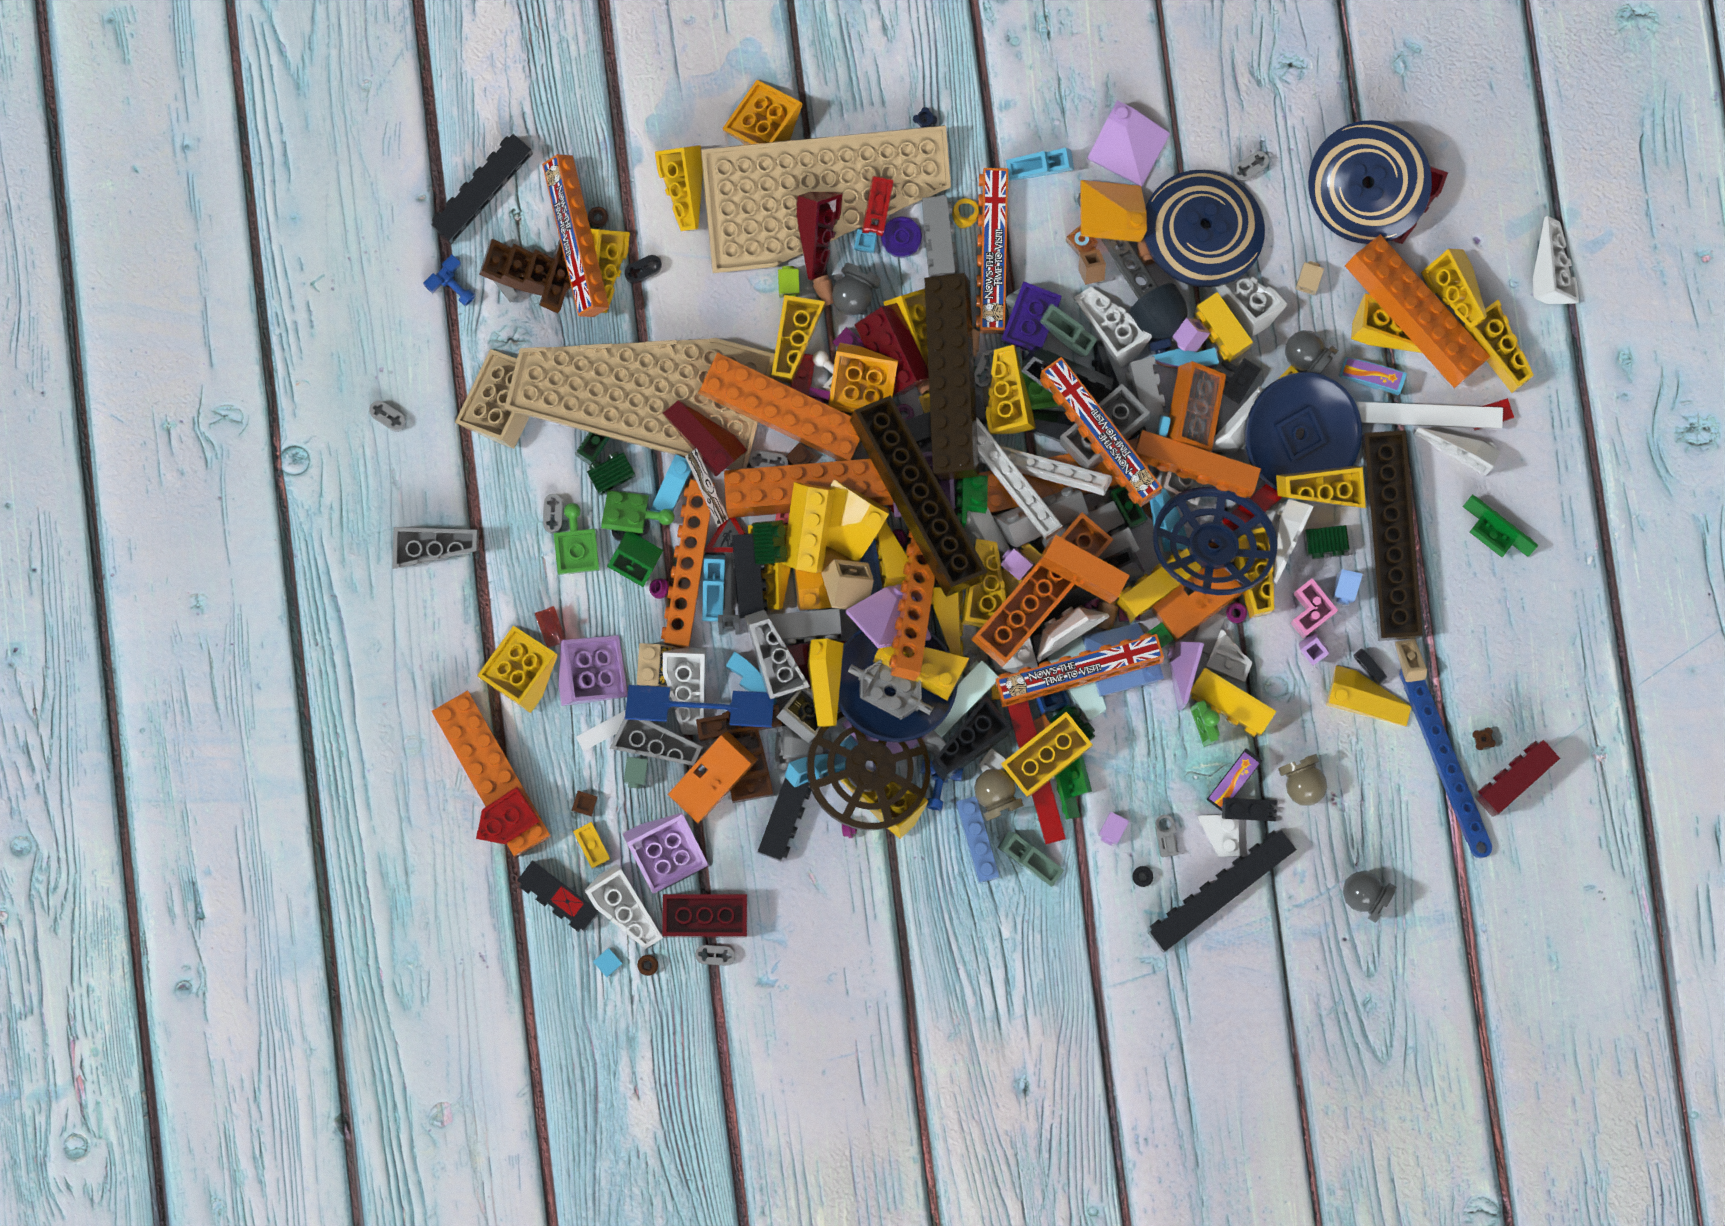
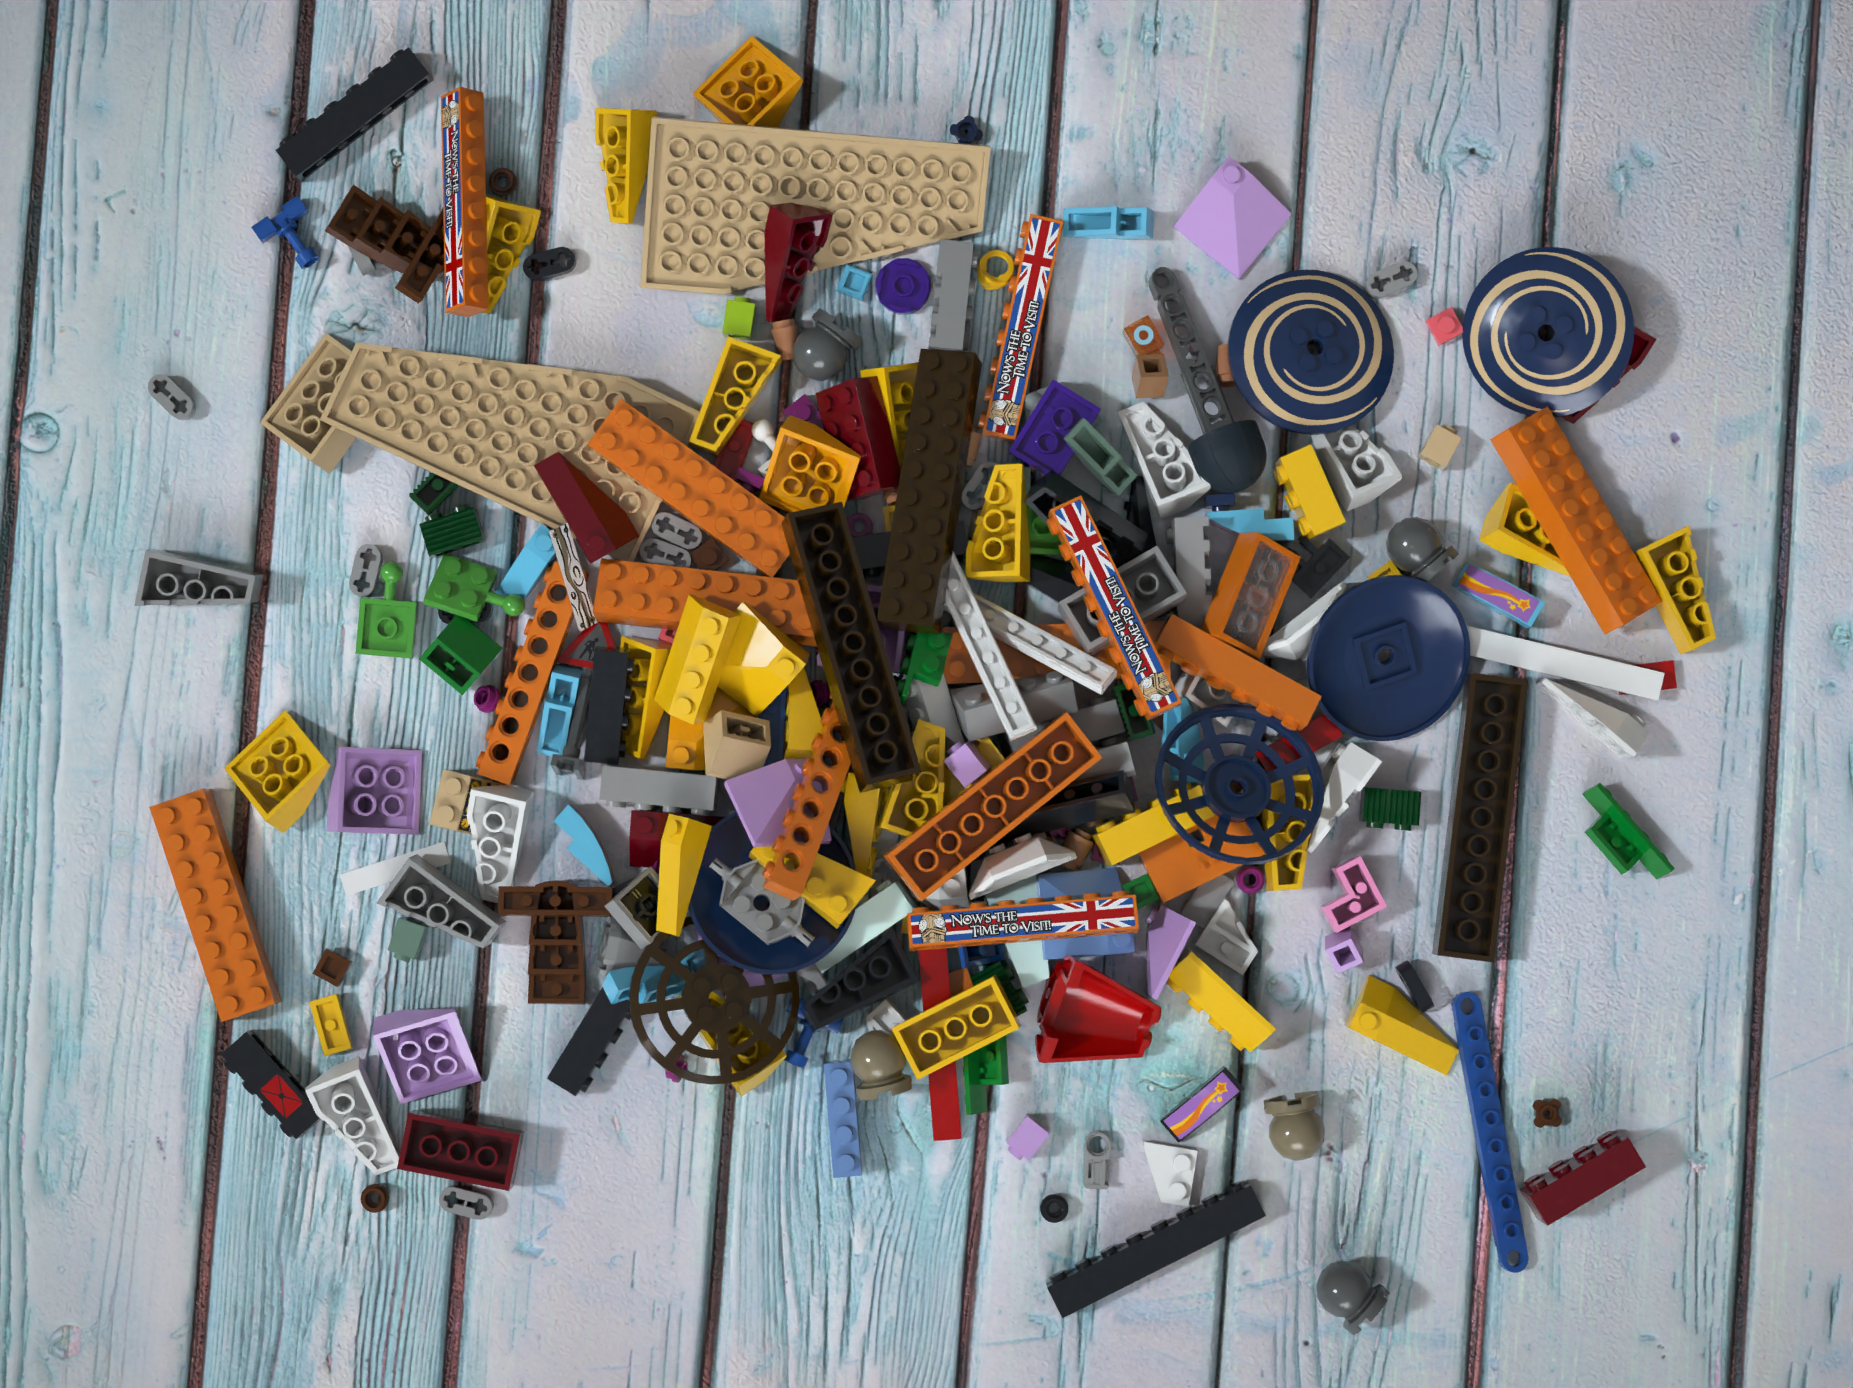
camera: 20 degrees right, 5 degrees up
red tile [476,787,540,845] -> none
clear red hips [534,606,566,648] -> none
medium azure tile [593,948,623,977] -> none
blue hinge [625,685,774,728] -> none
orange brick [667,731,758,823] -> none
light grey wedge [744,610,810,699] -> none
dark green brick [752,520,787,564] -> none
red plate [862,176,894,236] -> none
sand green slope [997,831,1064,887] -> none
orange brick [1037,535,1130,604] -> none
light orange slope [1080,180,1147,242] -> none
medium azure tile [1156,415,1171,437] -> none
lavender brick [1172,318,1210,352] -> none
bright green plate [1190,700,1220,747] -> none
black hinge [1222,797,1278,821] -> none
yellow wedge [1276,466,1366,508] -> none
light blue slope [1332,569,1362,605] -> none
tan slope [1395,639,1427,682] -> none
yellow wedge [1421,249,1487,328] -> none
white wedge [1533,216,1579,304] -> none
none -> light grey beam [651,512,703,550]
none -> red cone [1035,956,1161,1063]
none -> coral plate [1425,307,1463,346]

